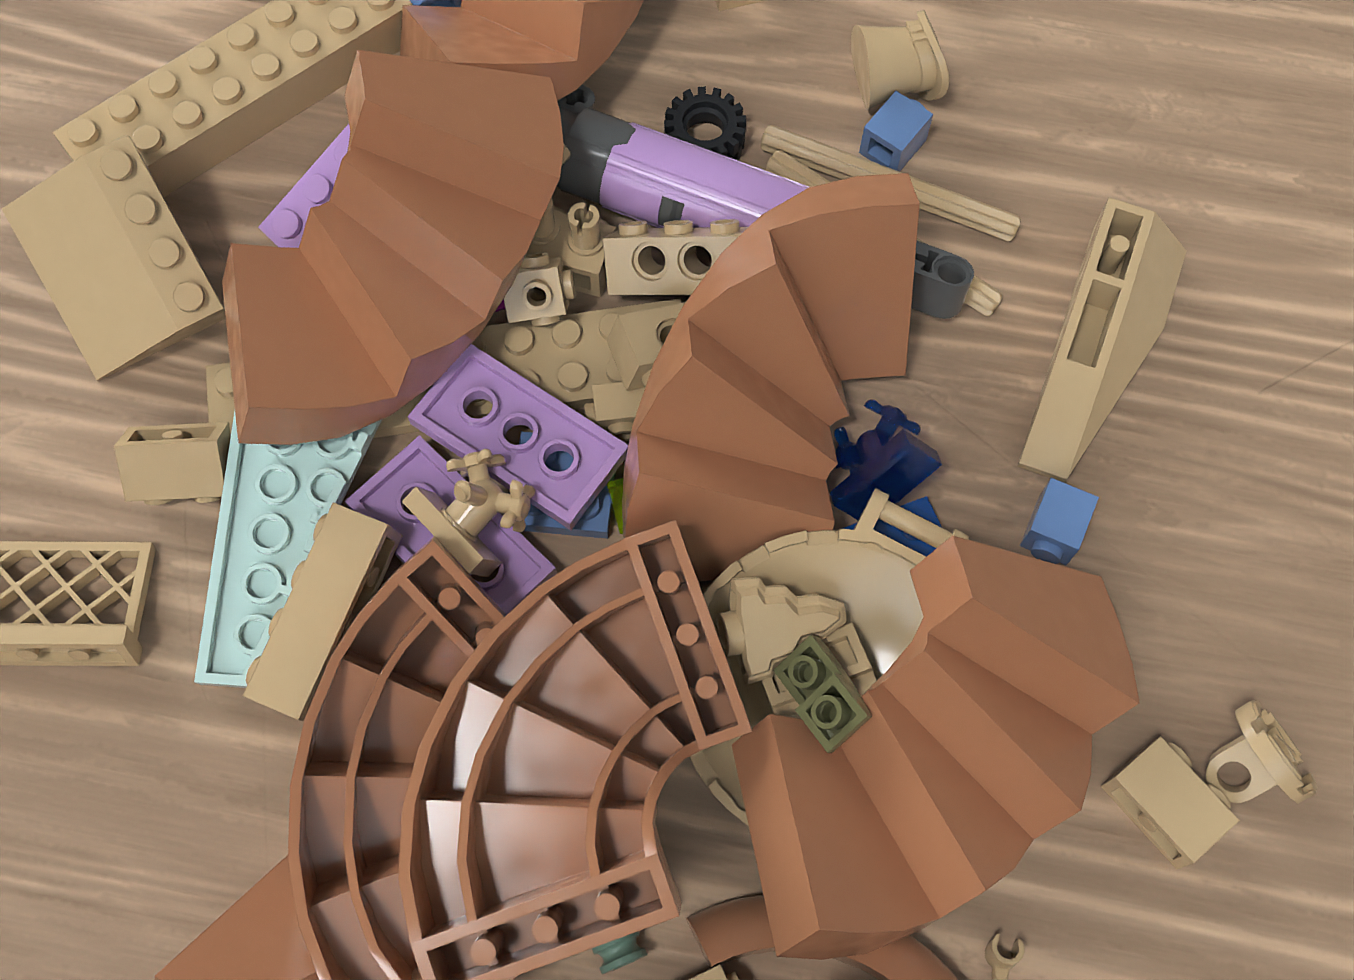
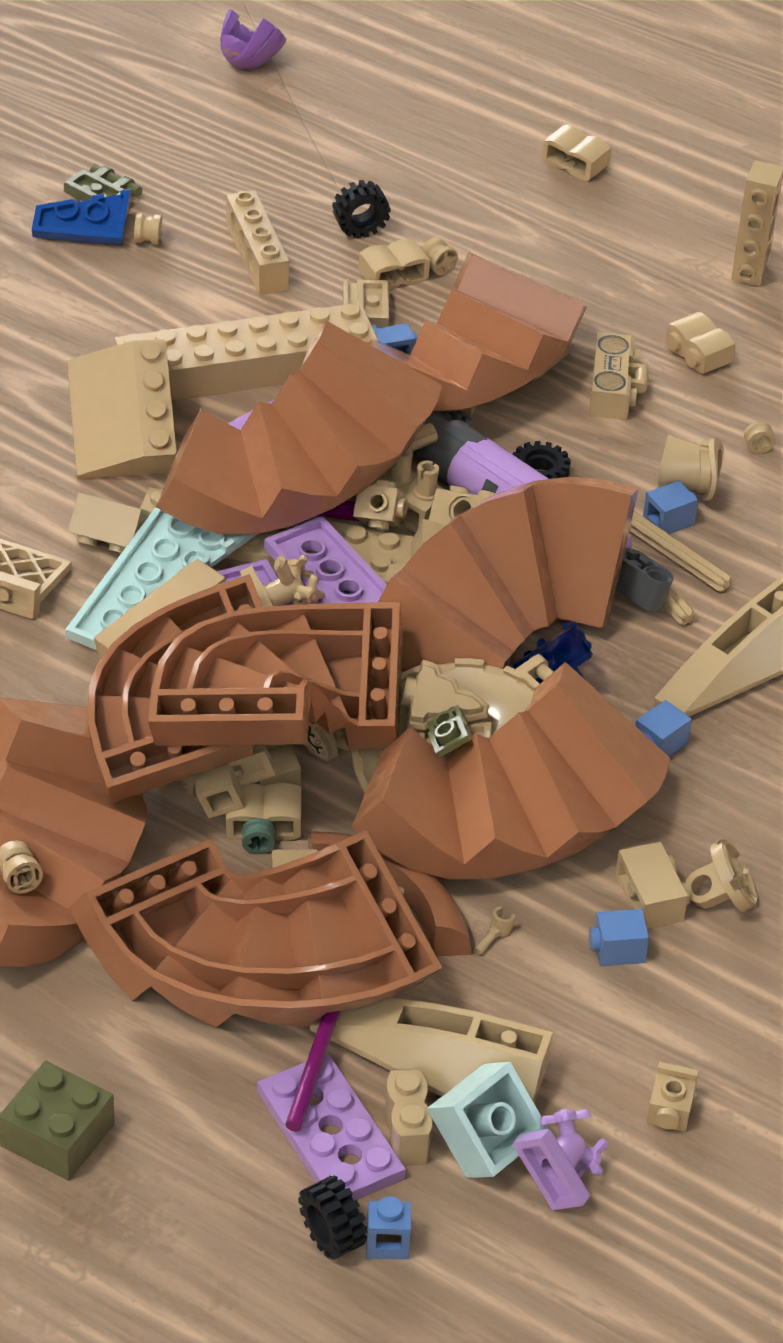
camera: 20 degrees right, 25 degrees down
none -> medium blue brick [589,909,649,966]

